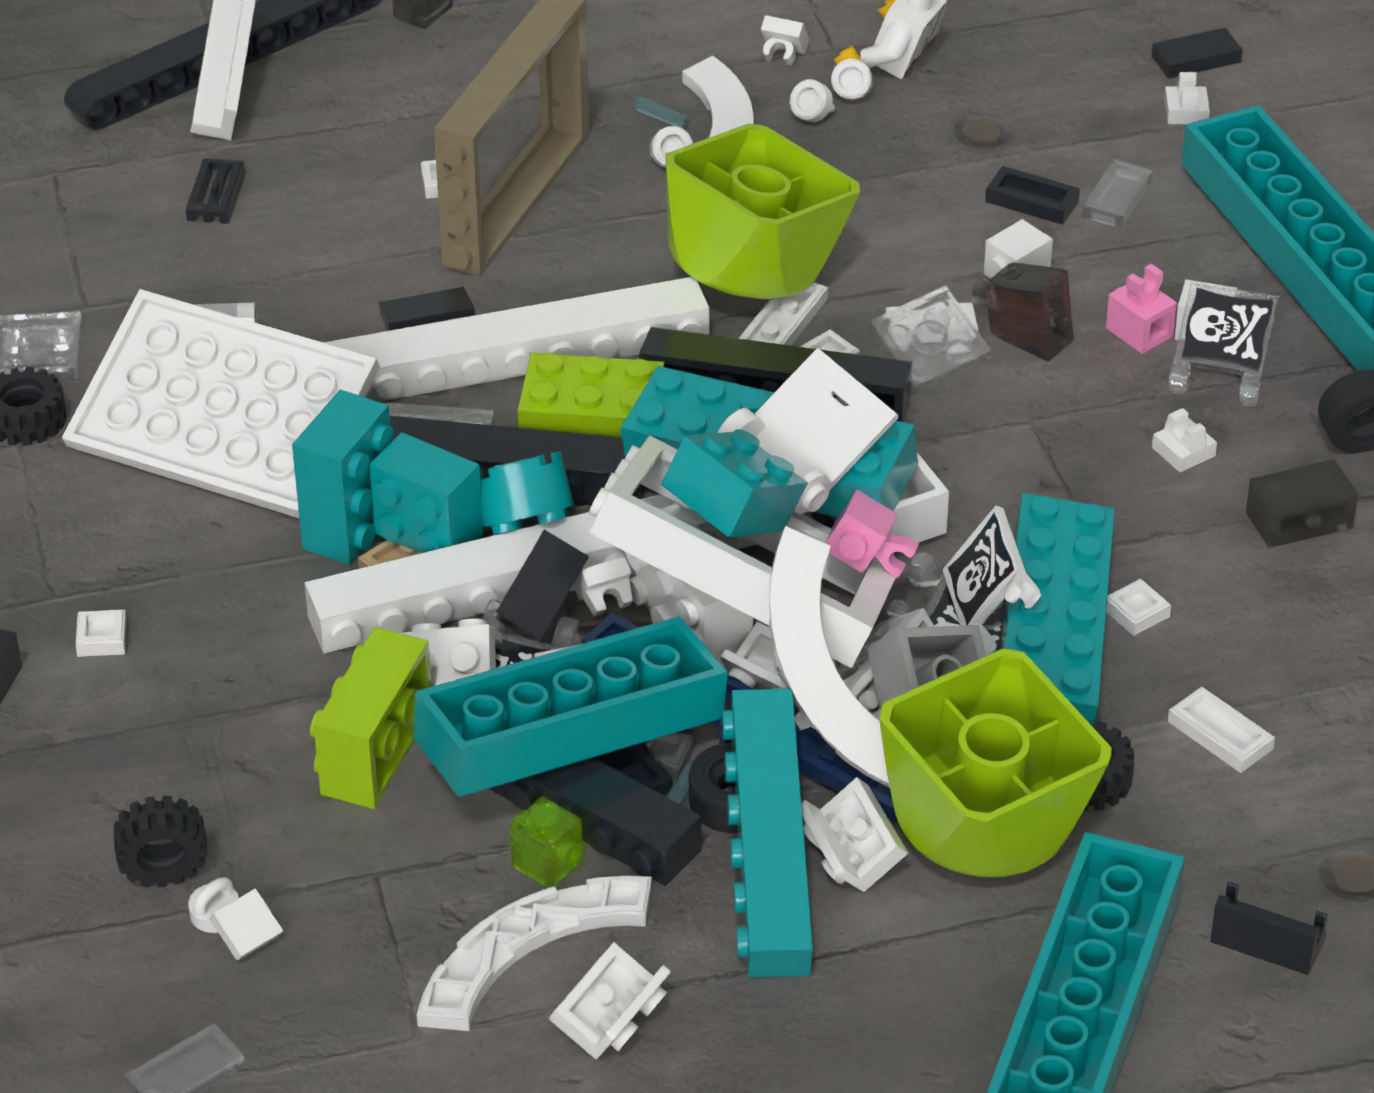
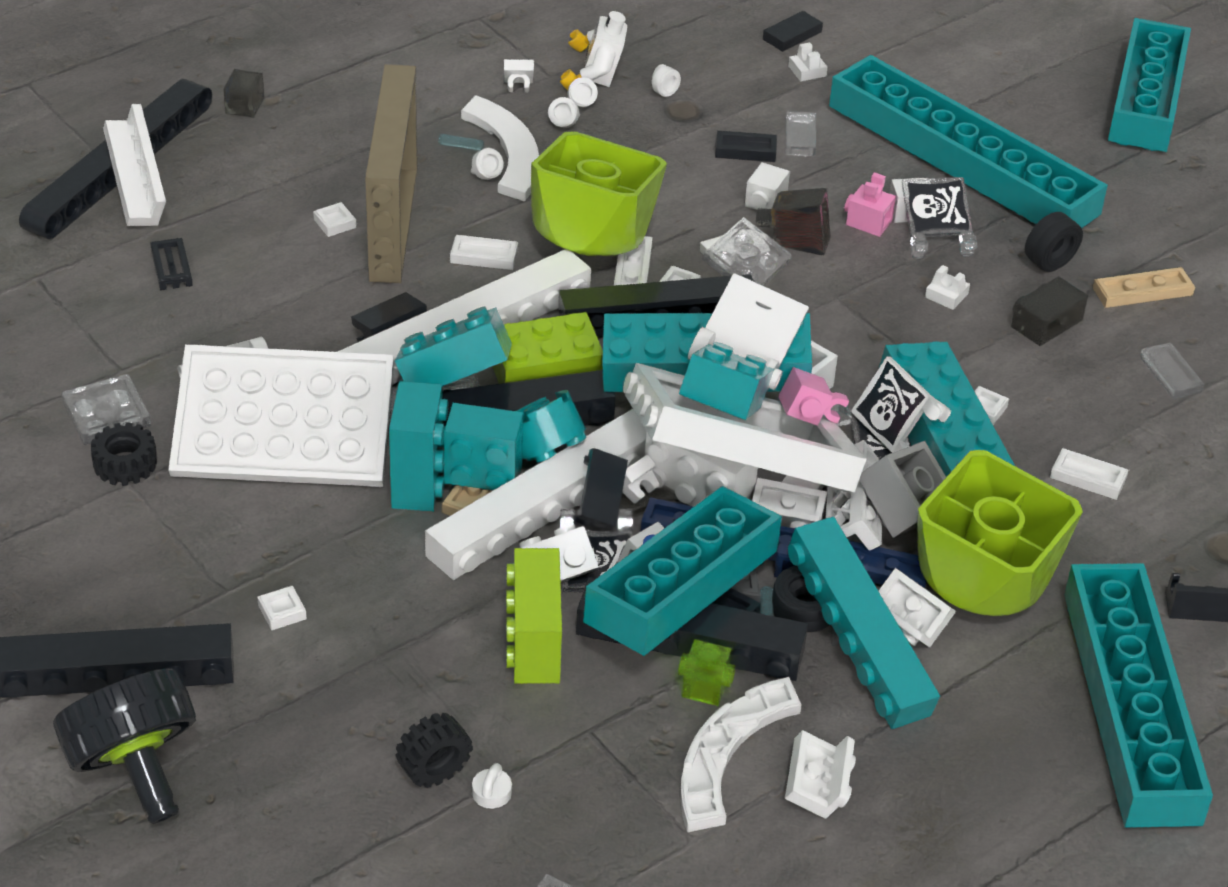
camera: 25 degrees left, 0 degrees up
white tile [209,888,283,961] -> none
white tile [769,526,890,788] -> none
none -> teal brick [395,306,512,386]
none -> white tile [450,235,518,270]
none -> white tile [652,64,681,97]

